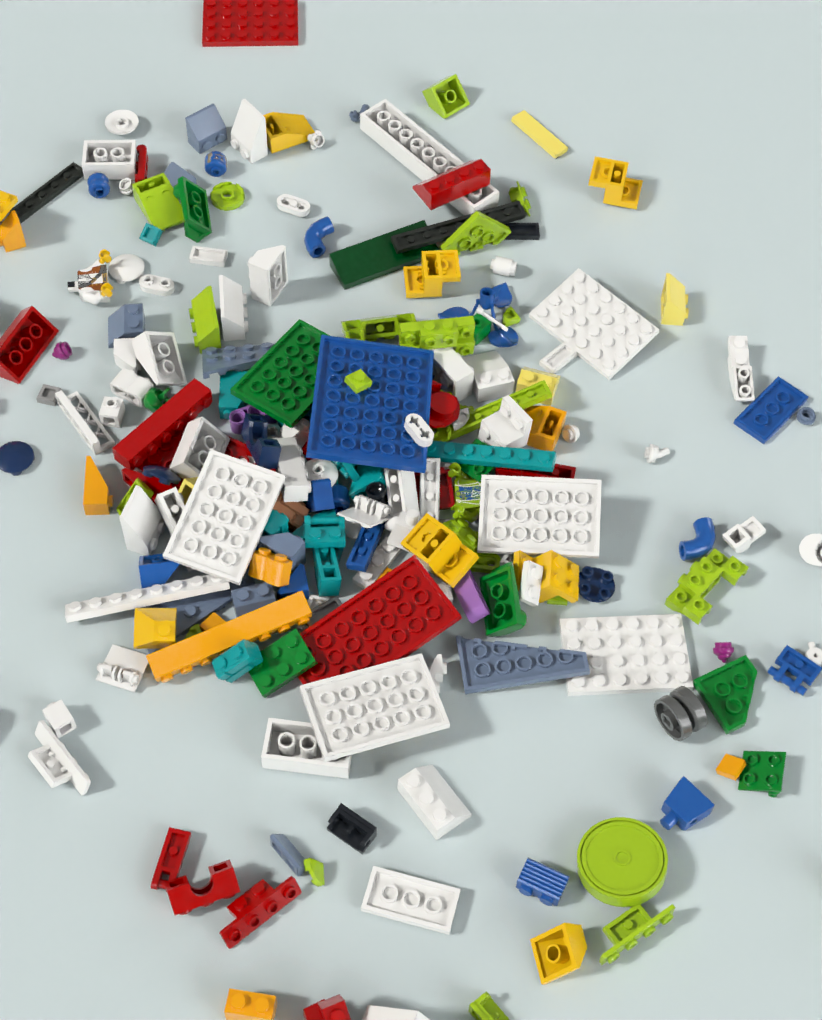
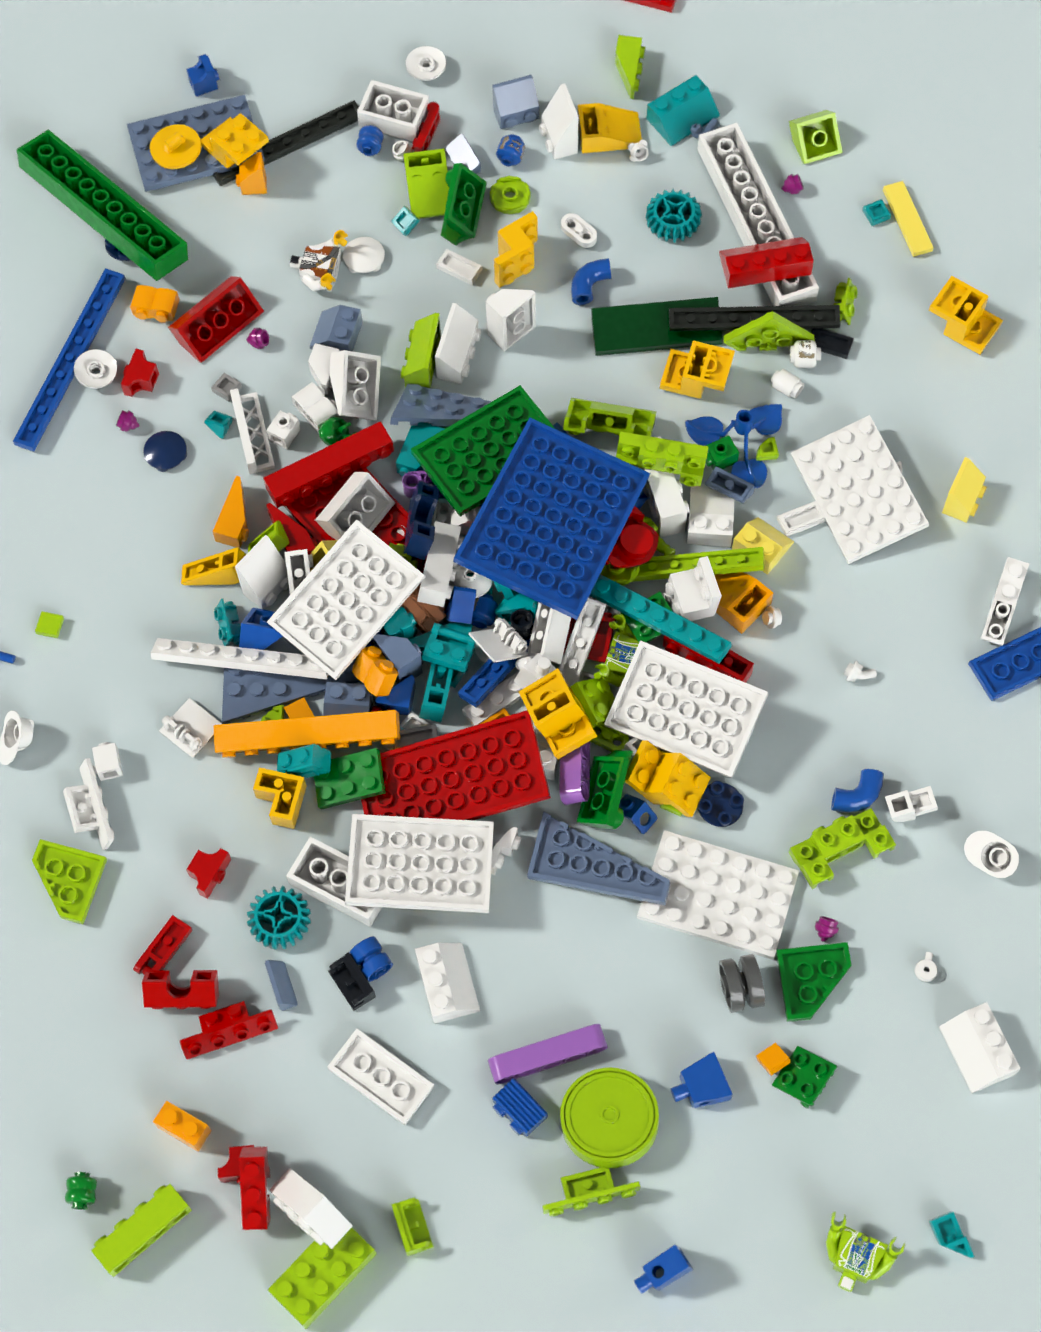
camera: 25 degrees right, 10 degrees up
yellow slope [133,608,177,649] -> none
white plate [139,274,175,296] -> none
dark blue dish [142,465,181,485] -> none
lime tile [303,858,325,887] -> none
lime plate [344,369,372,394] -> none
white beam [404,413,434,447] -> none
white tile [452,408,470,431] -> none
white hinge [477,307,509,332] -> none
white plate [519,560,544,606] -> none
yellow slope [530,922,587,985] -> none
blue plate [767,645,822,696] -> none
none -> lime plate [32,839,107,924]
none -> yellow slope [181,547,246,585]
none -> red brick [186,848,232,899]
none -> teal slope [204,411,233,439]
none -> teal hinge [214,598,241,646]
none -> teal gear [247,886,311,950]
none -> yellow brick [253,767,307,829]
none -> blue wheel [350,936,393,982]
none -> medium lavender beam [488,1024,608,1084]
none -> yellow bracket [494,211,538,288]
none -> lime slope [615,35,646,99]
none -> blue bracket [619,794,657,834]
none -> blue torso [634,1244,693,1294]
none -> teal slope [646,75,720,146]
none -> teal gear [646,189,702,243]
none -> sand blue slope [705,467,754,503]
none -> magenta plate [781,174,804,195]
none -> white head [790,340,821,368]
none -> teal tile [862,199,891,226]

